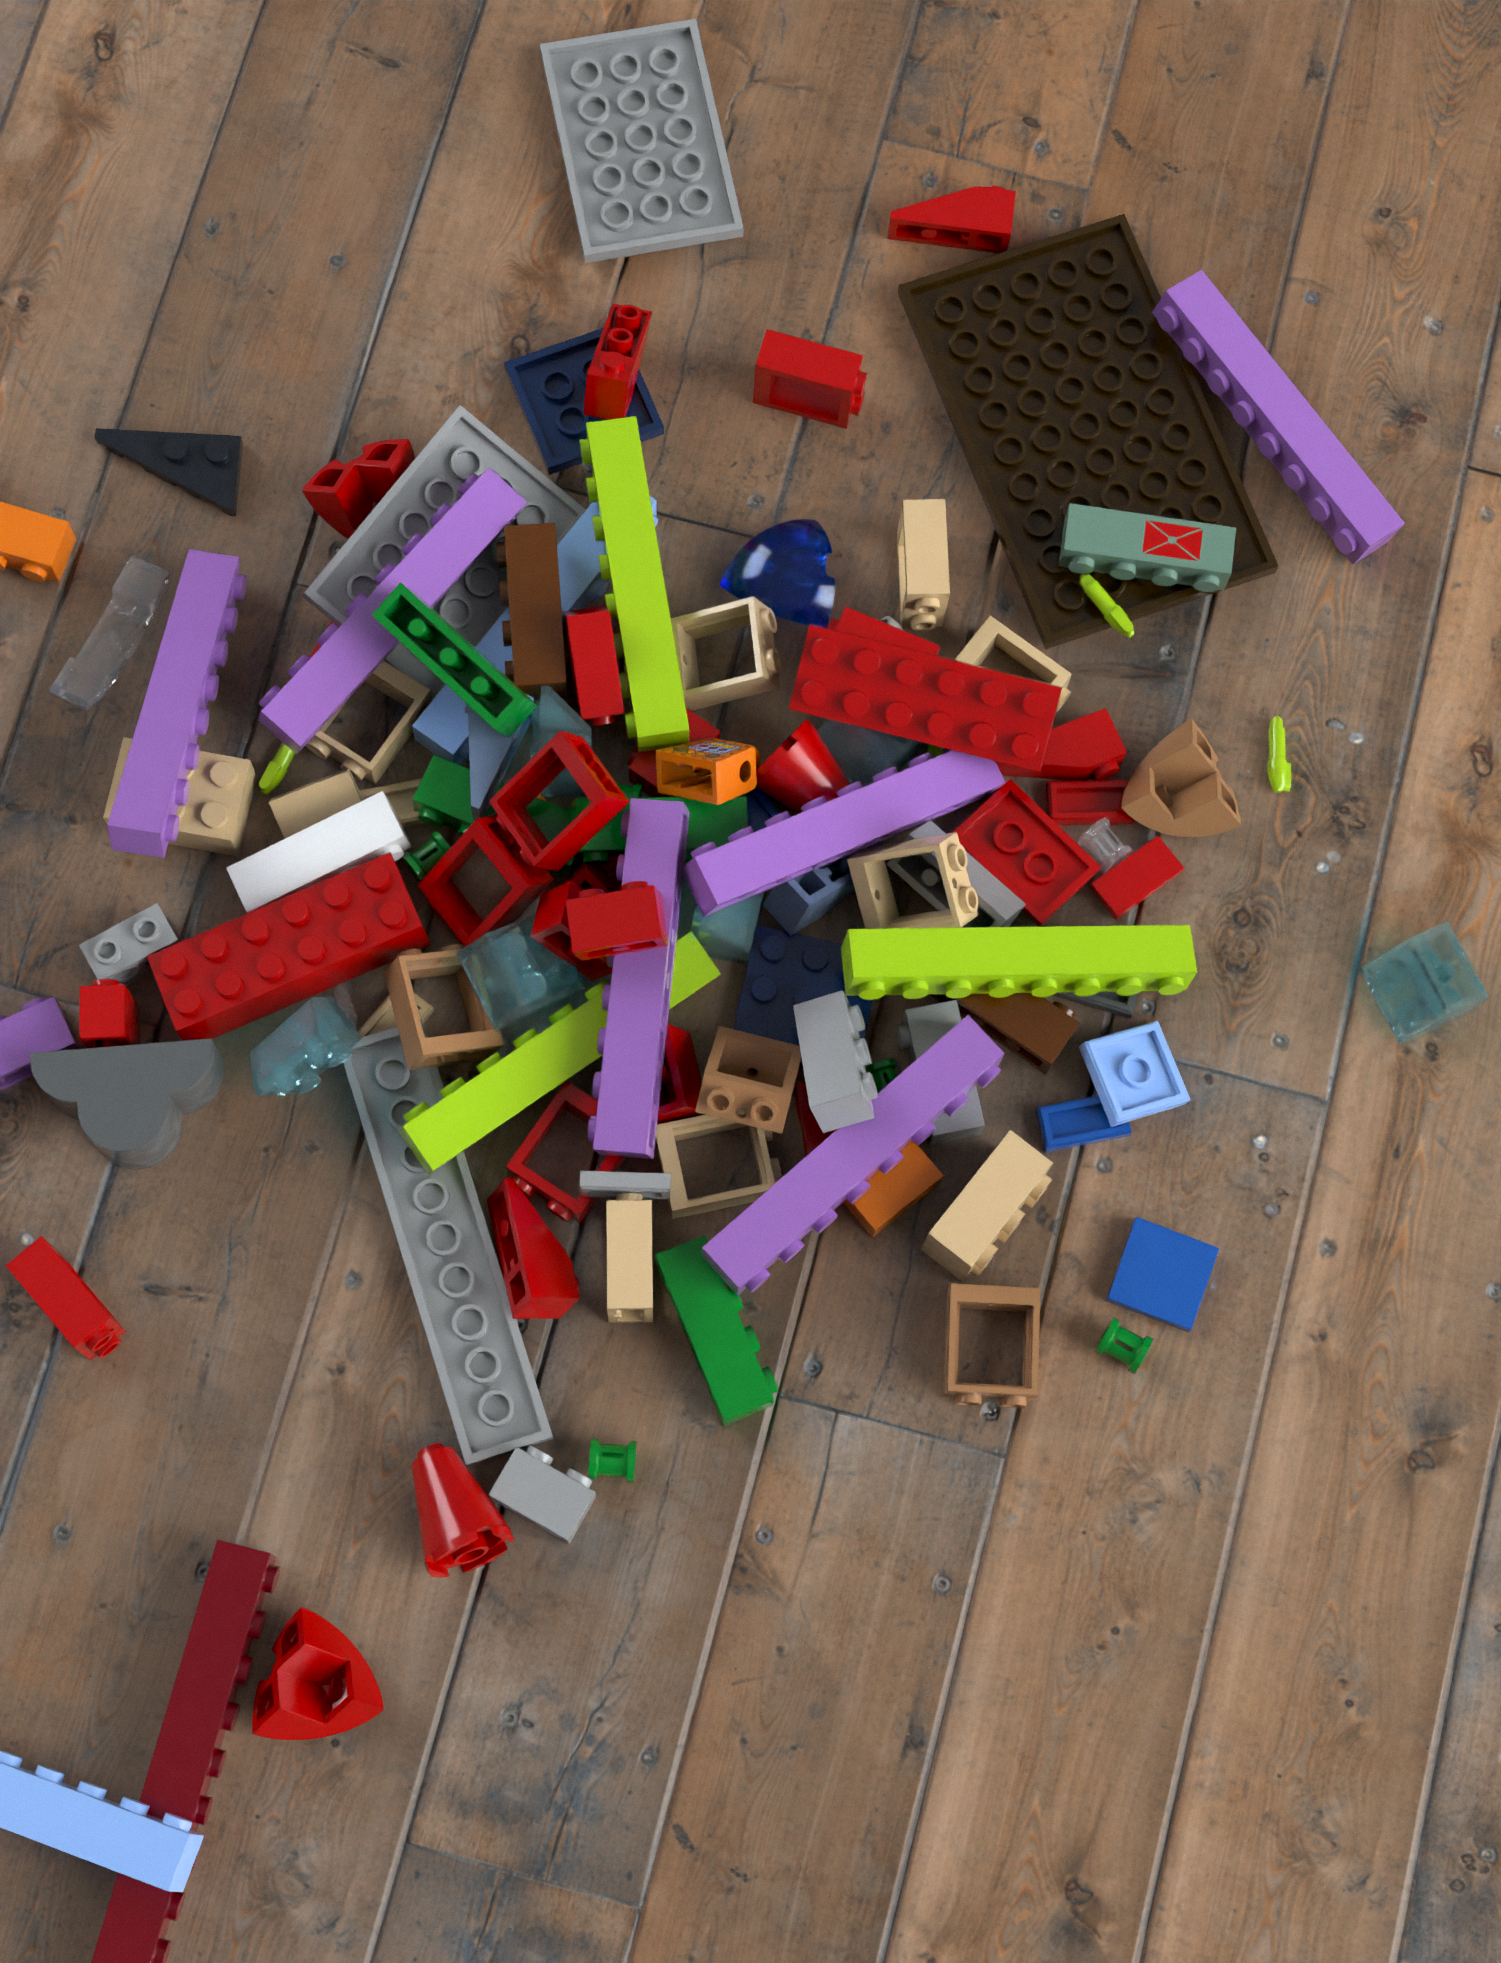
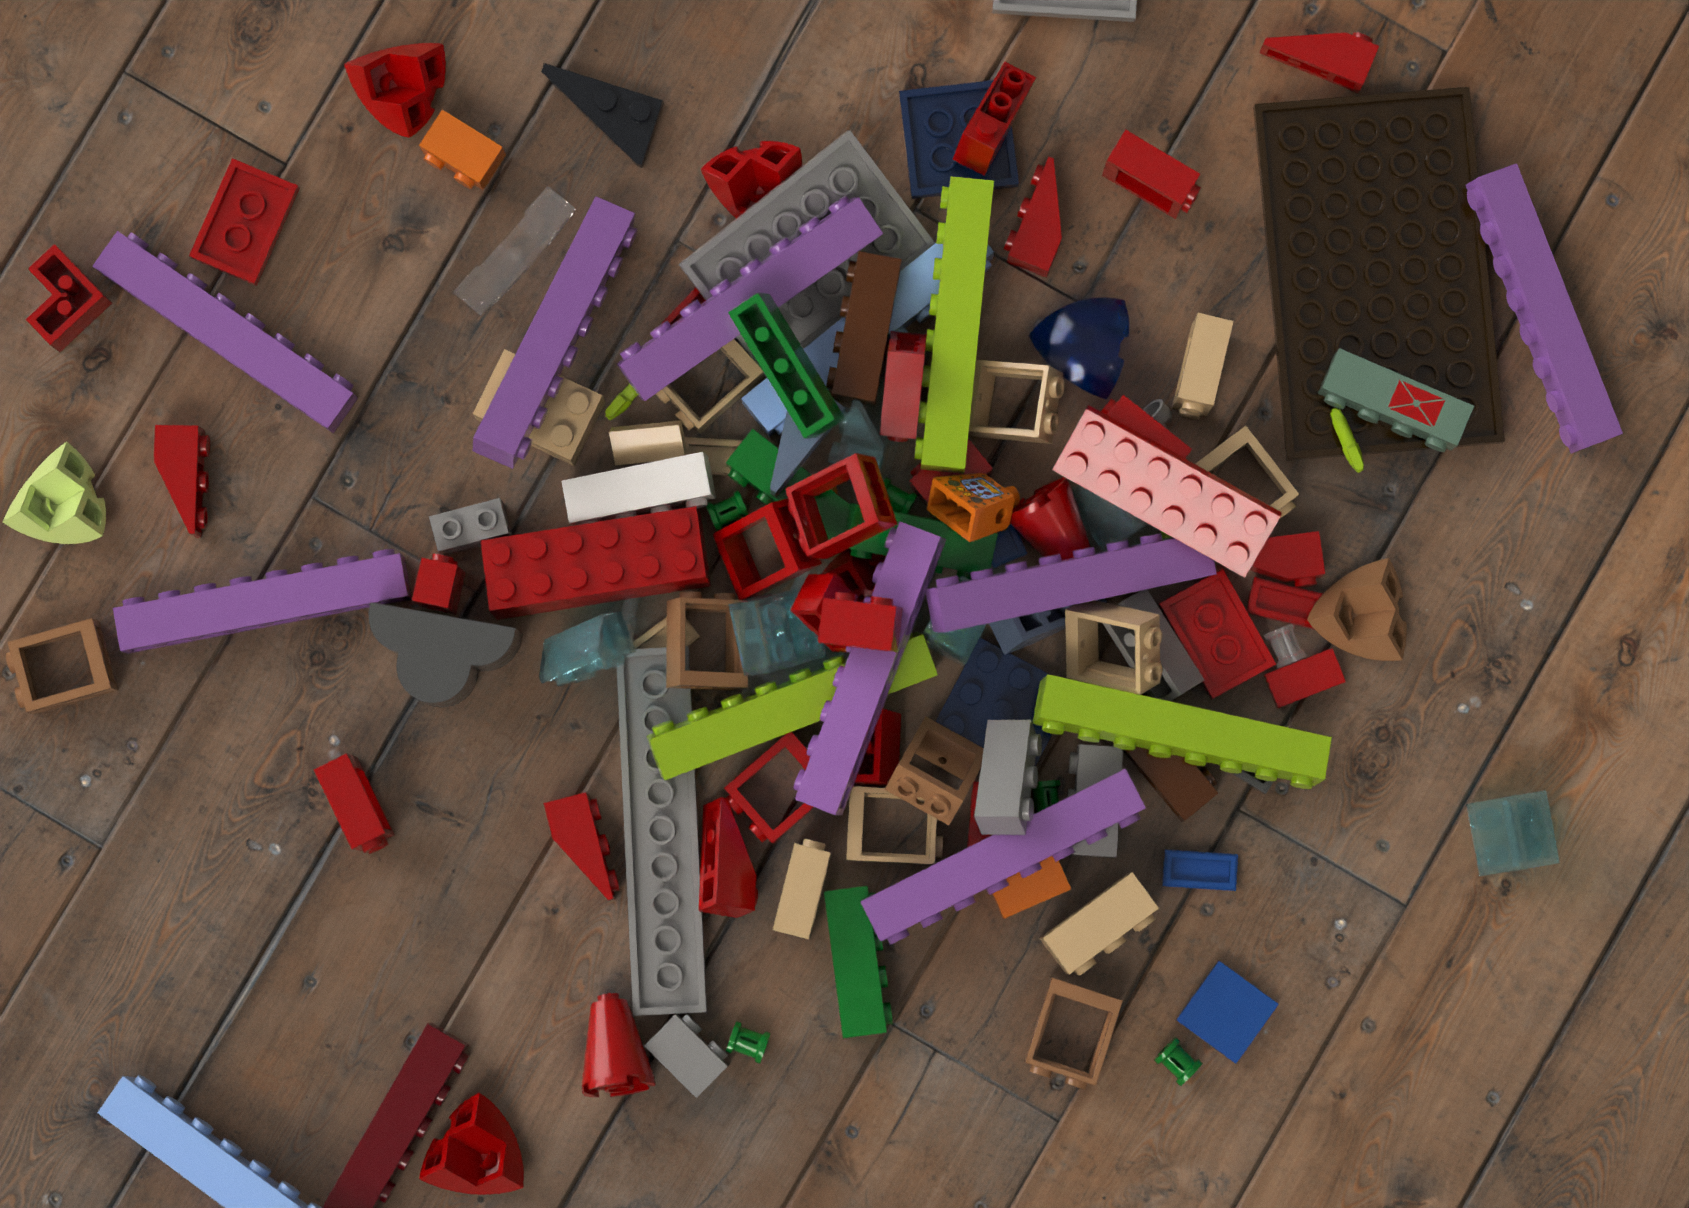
camera: 25 degrees right, 10 degrees up
light grey tile [580,1171,671,1200] -> none
light blue tile [1079,1021,1191,1127] -> none
lime piece [1267,716,1291,793] -> none
none -> red slope [543,792,620,901]
none -> red slope [1003,157,1062,278]

